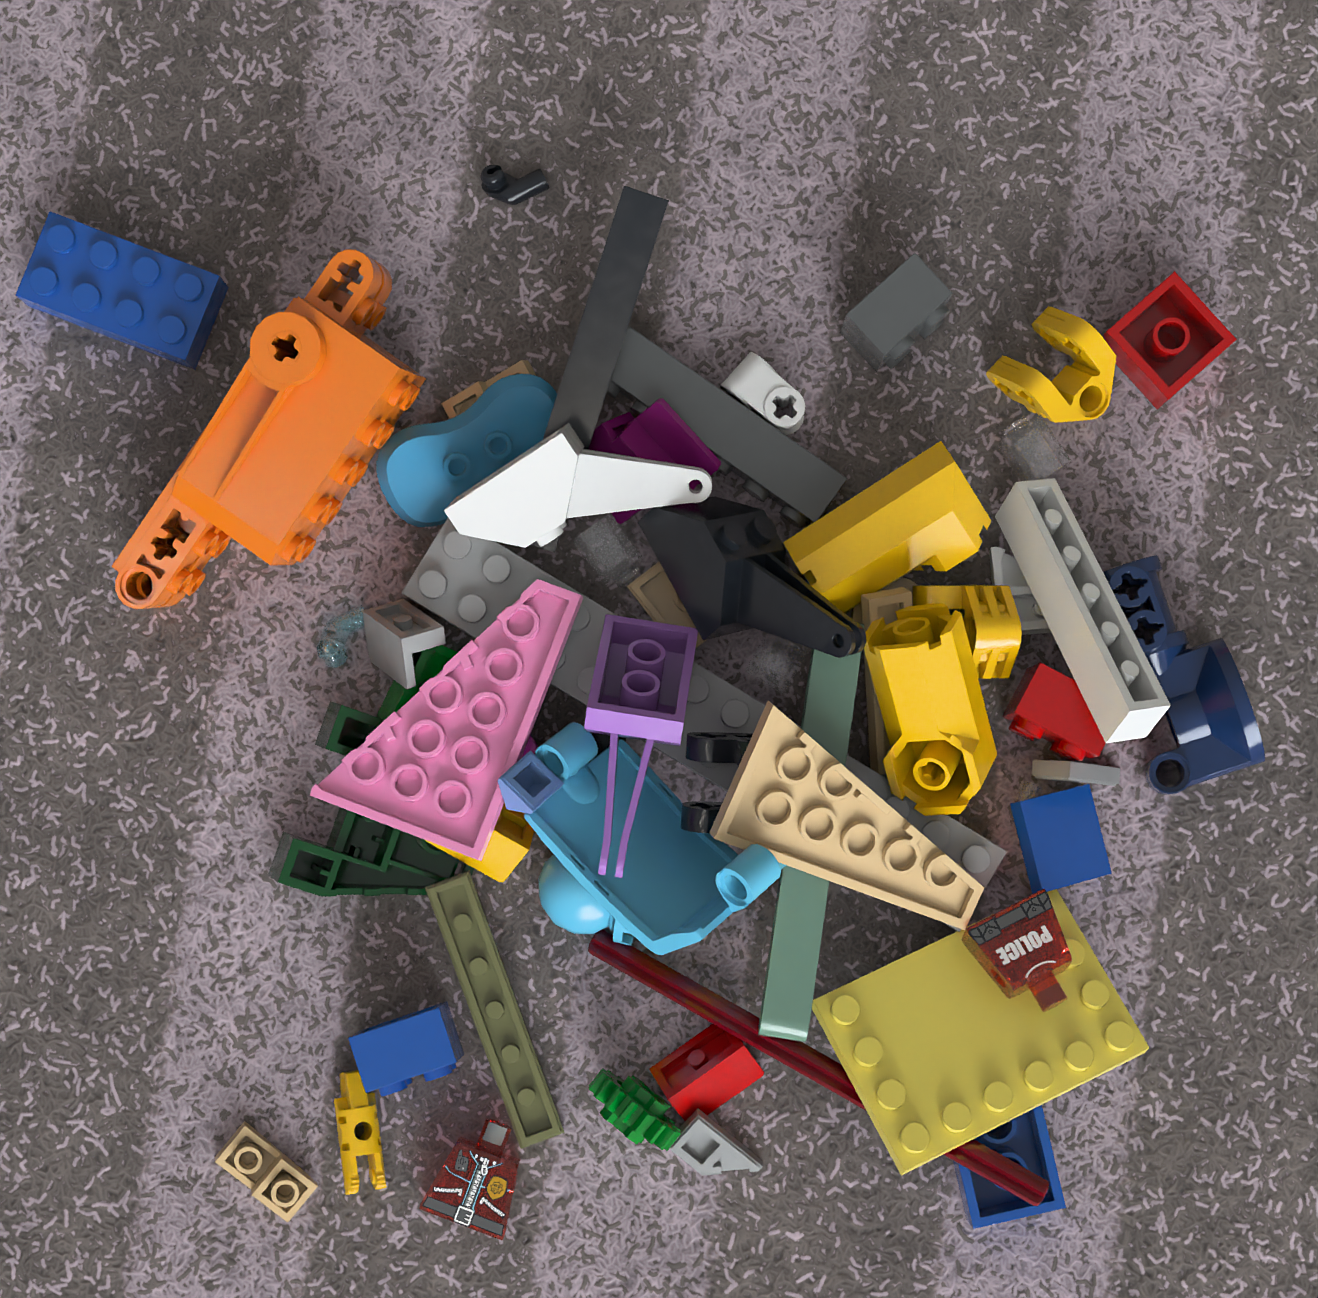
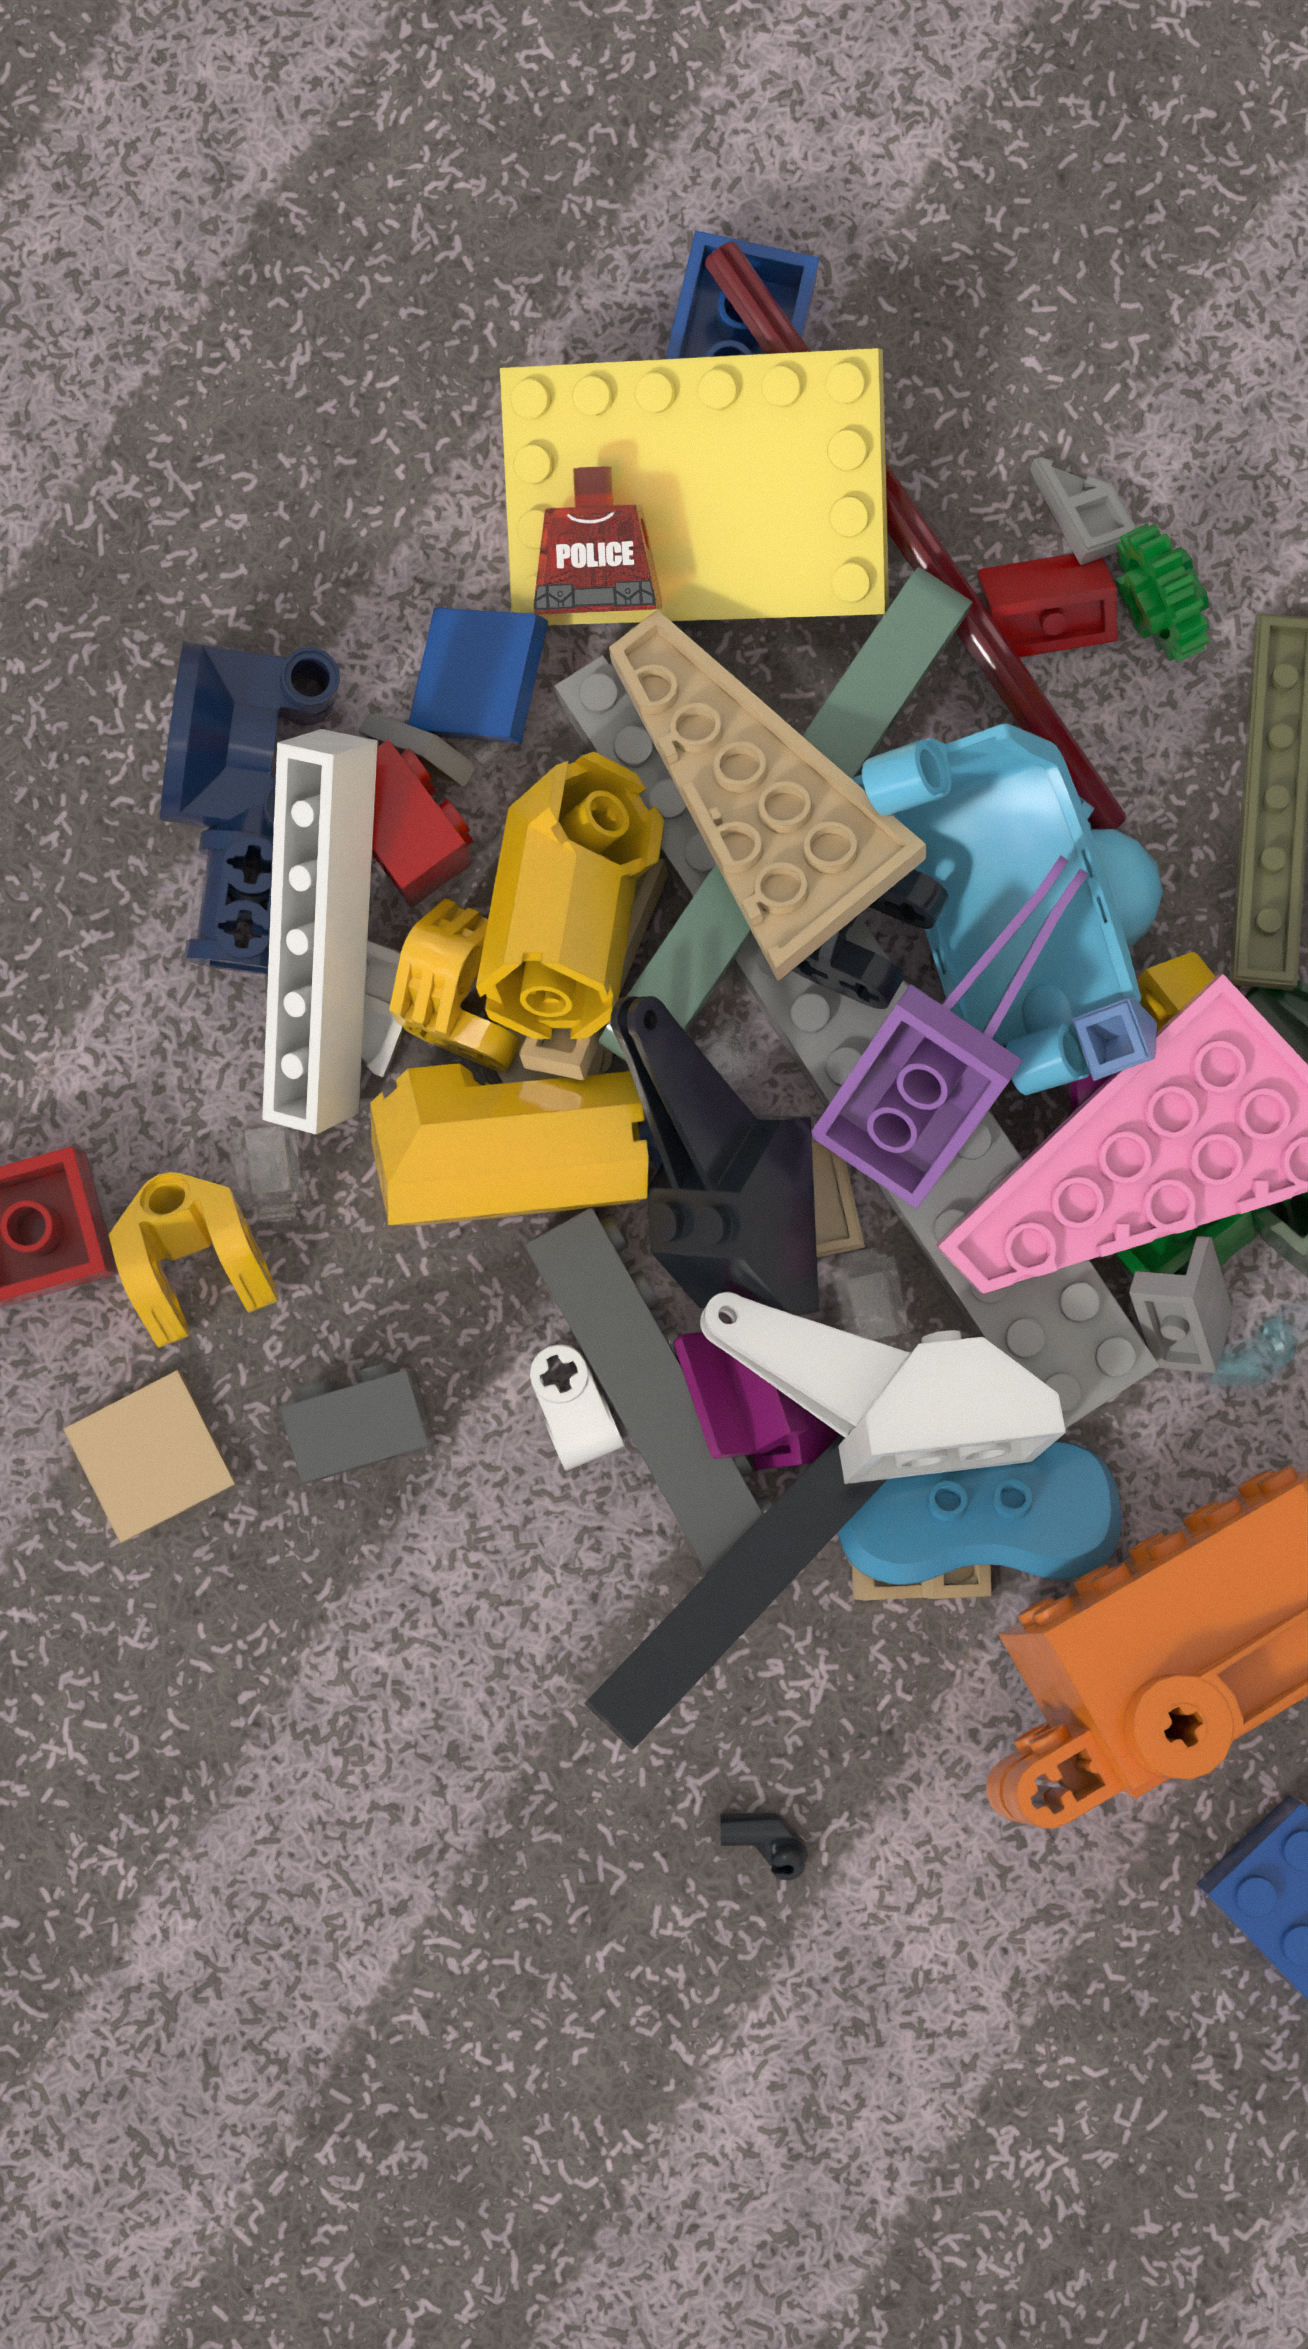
camera: 155 degrees left, 0 degrees up
none -> tan tile [63,1370,237,1543]

